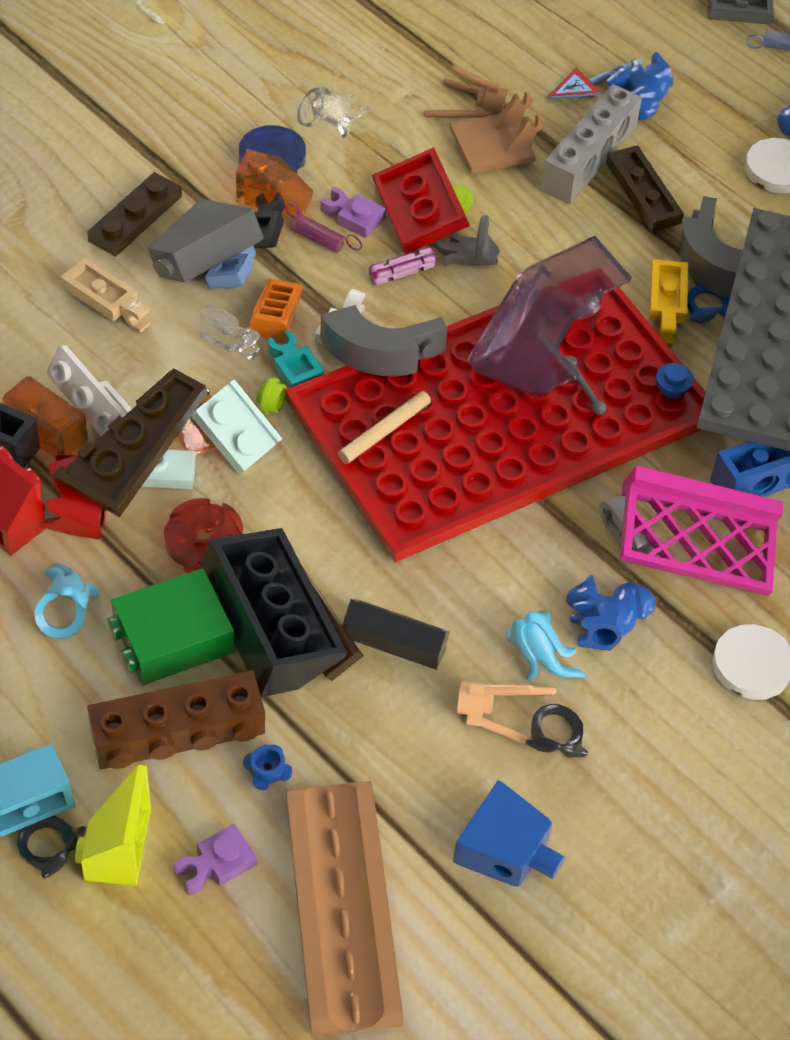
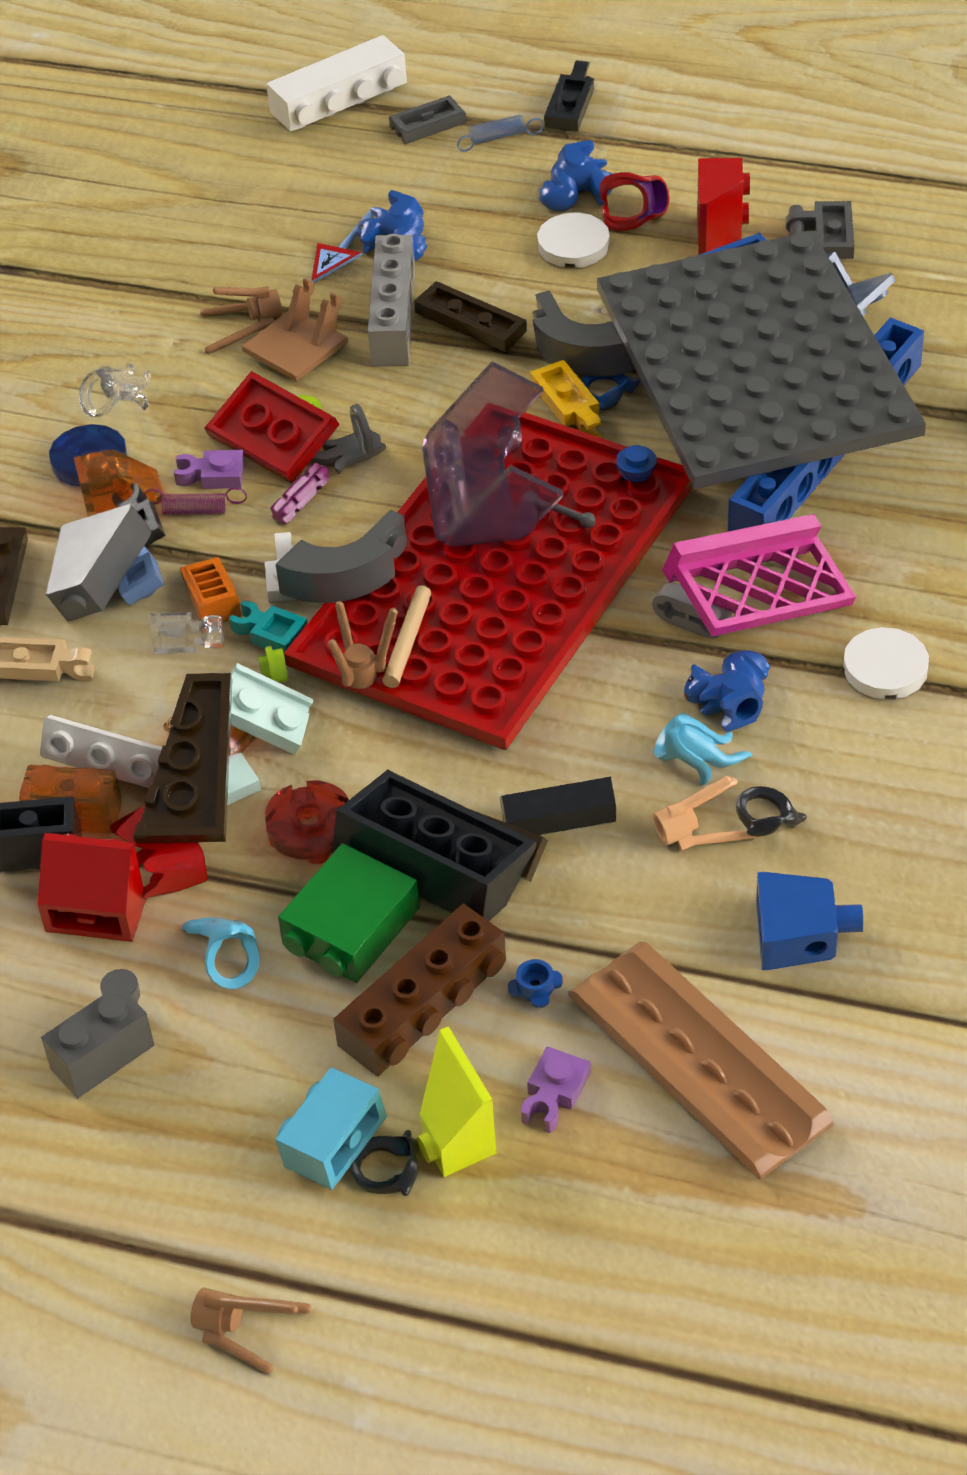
camera: 25 degrees left, 5 degrees down
none -> medium nougat plant [328,601,398,689]

